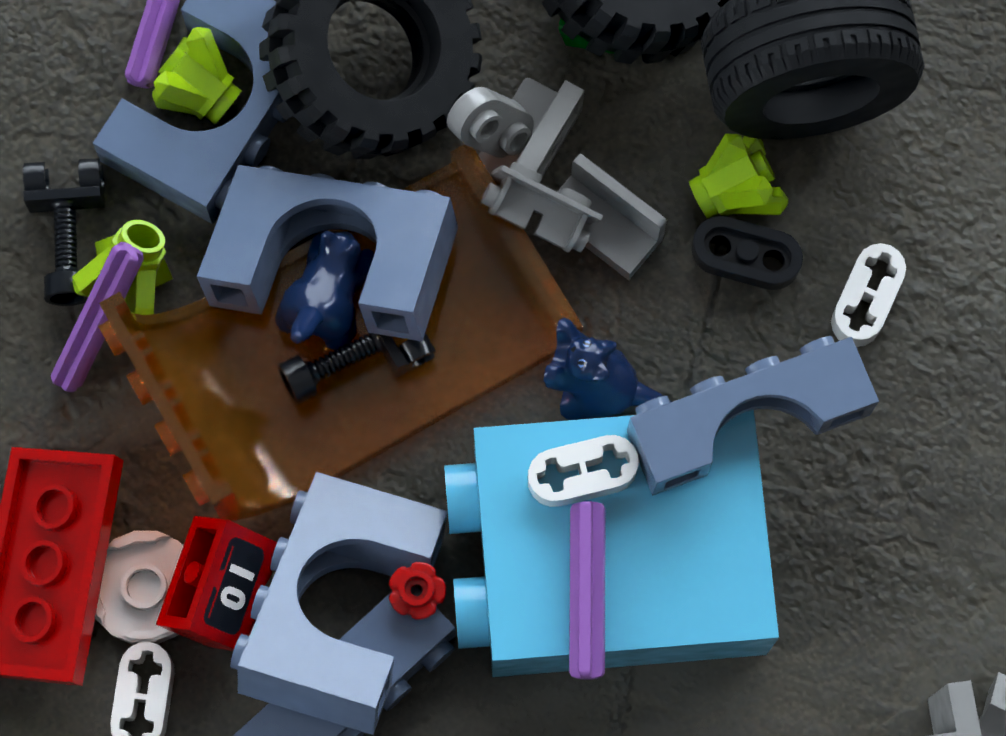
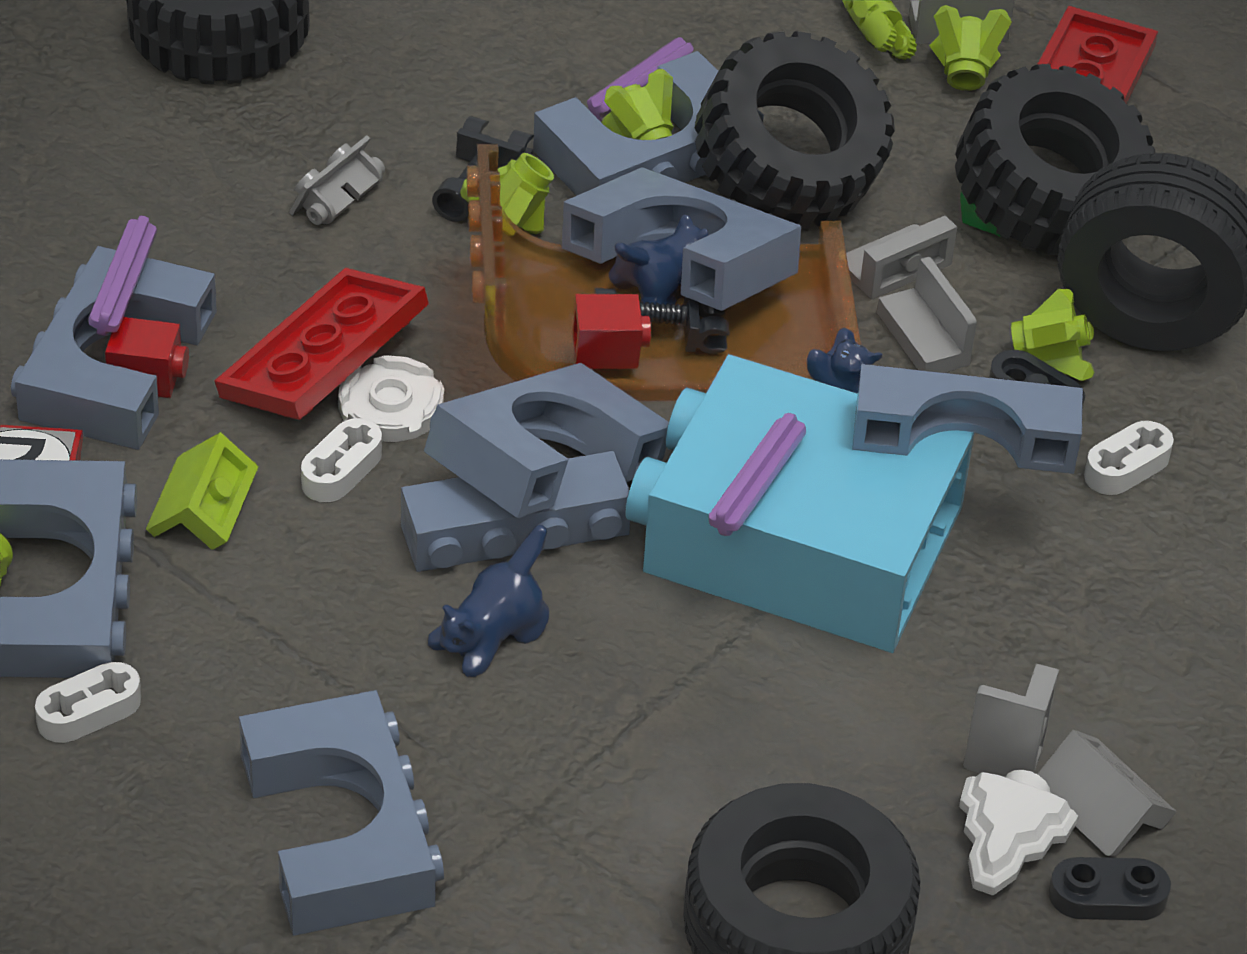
camera: 25 degrees right, 30 degrees down
medium lavender axle [51,242,144,392] -> none
red brick [156,516,277,651] -> none
red plate [389,562,446,620] -> none
light grey plate [447,87,534,158] -> none
light grey hinge [481,162,603,253] -> none
white beam [528,435,639,507] -> none
none -> red brick [571,294,651,369]

